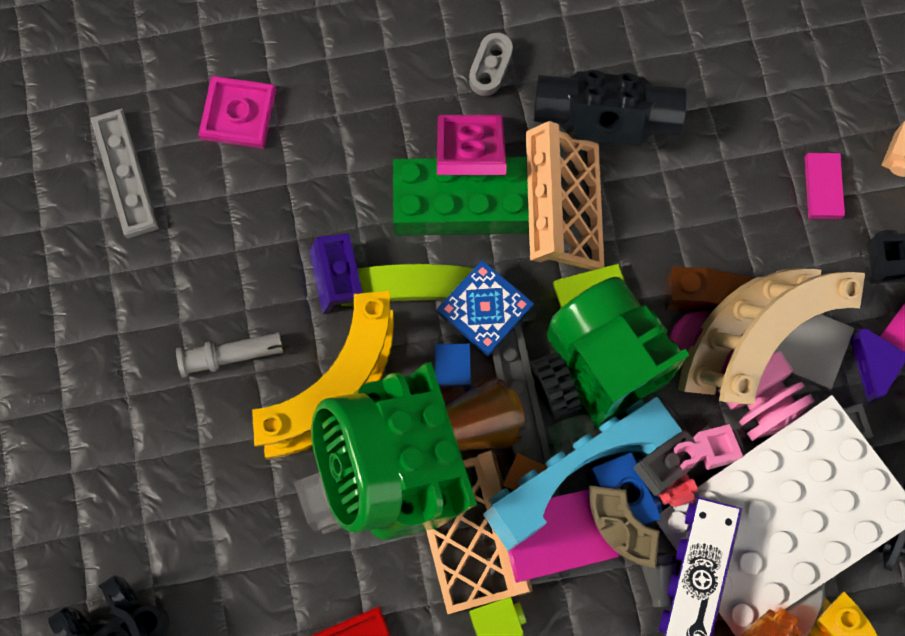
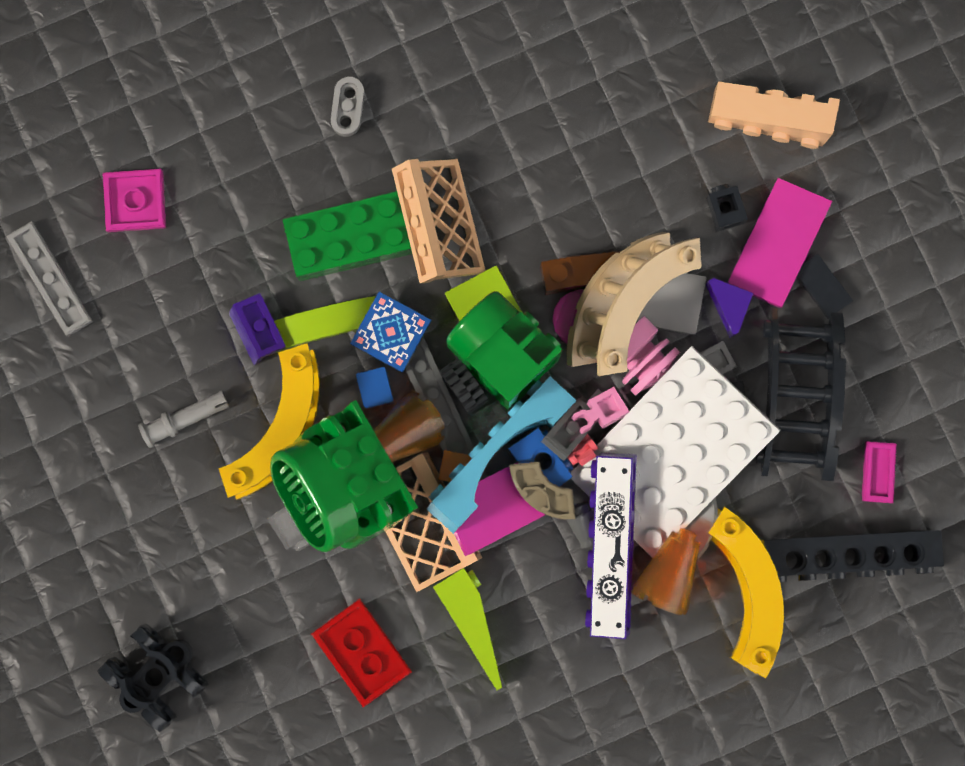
camera: 10 degrees left, 10 degrees up
dark pink tile [437,115,506,175] -> none
black brick [534,70,687,145] -> none
dark pink tile [804,153,845,219] -> none

